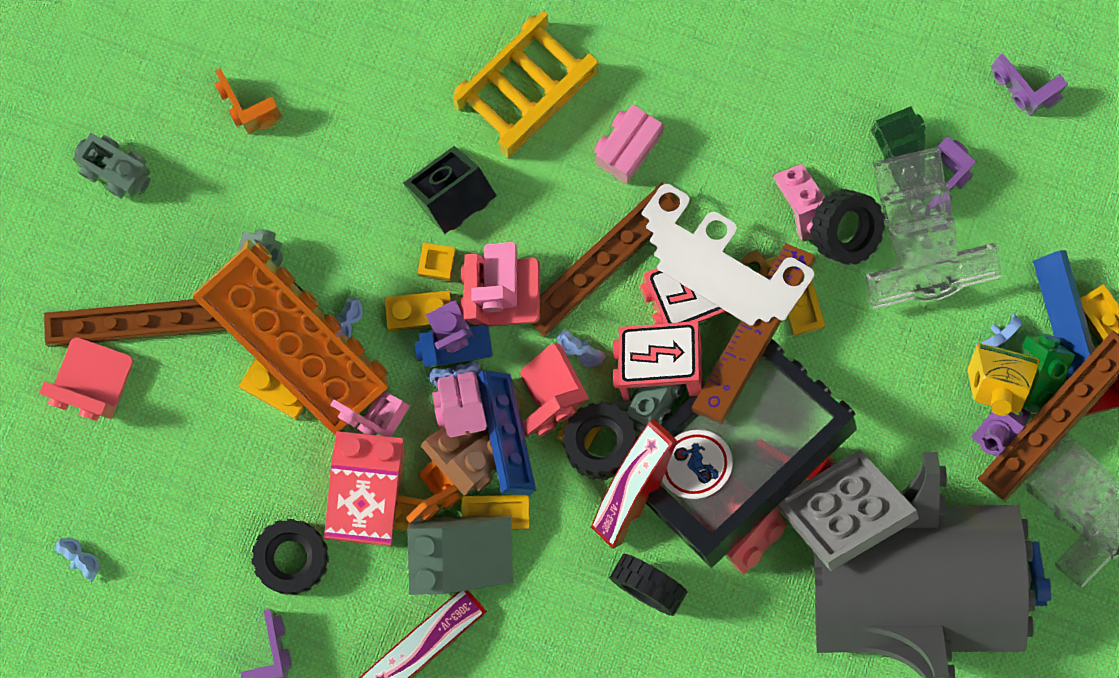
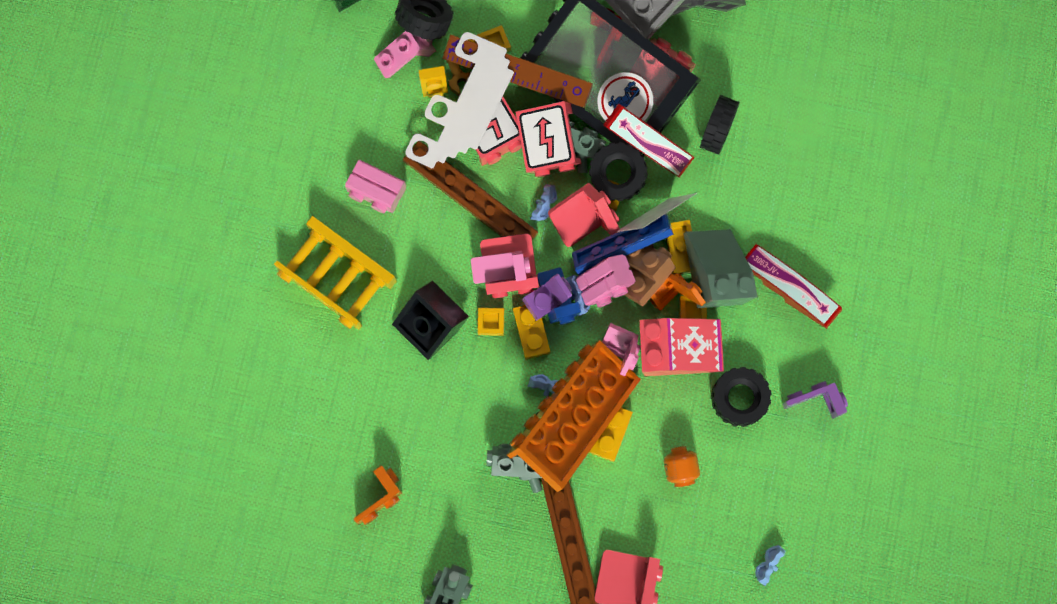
camera: 100 degrees left, 0 degrees up
none -> yellow plate [418,66,448,98]
none -> white sticker [616,193,697,232]
none -> orange head [663,446,700,487]

